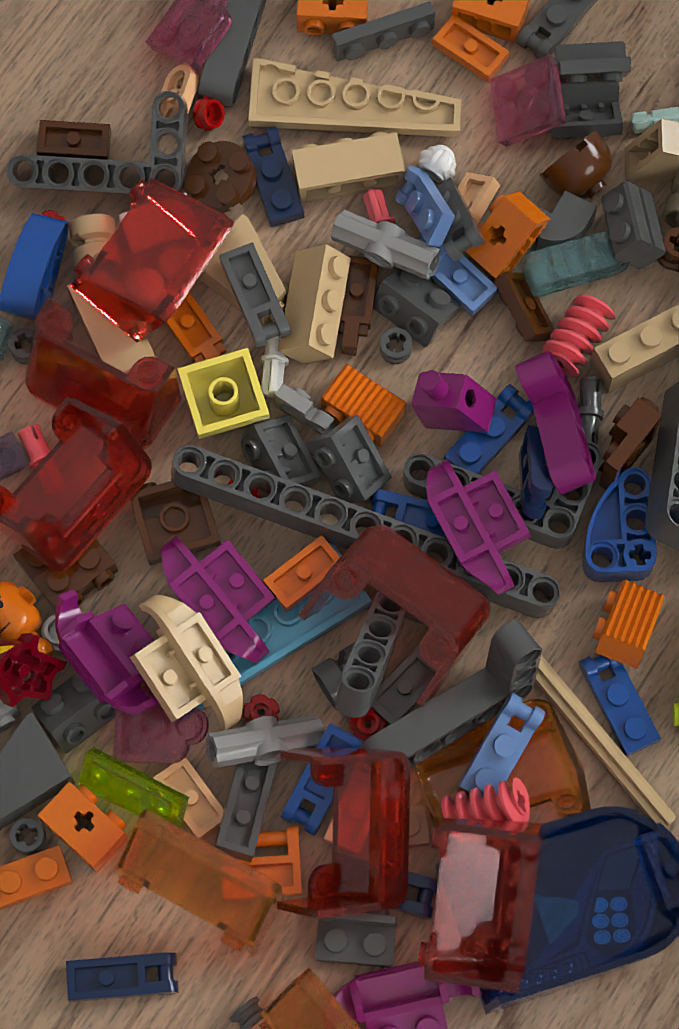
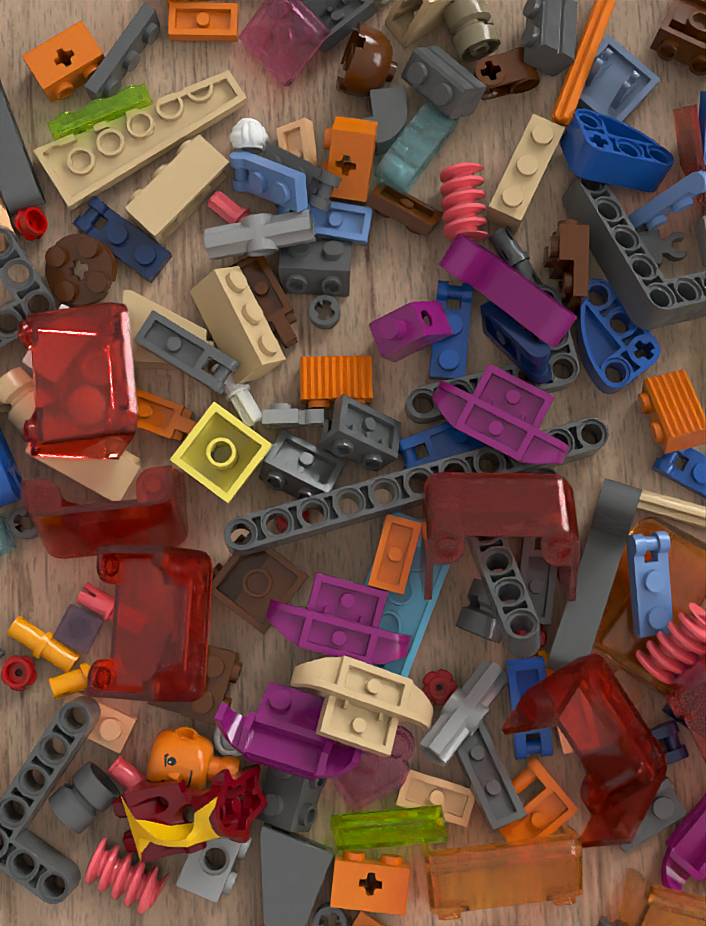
camera: 35 degrees left, 10 degrees up
none -> clear neon green plate [47,83,153,141]

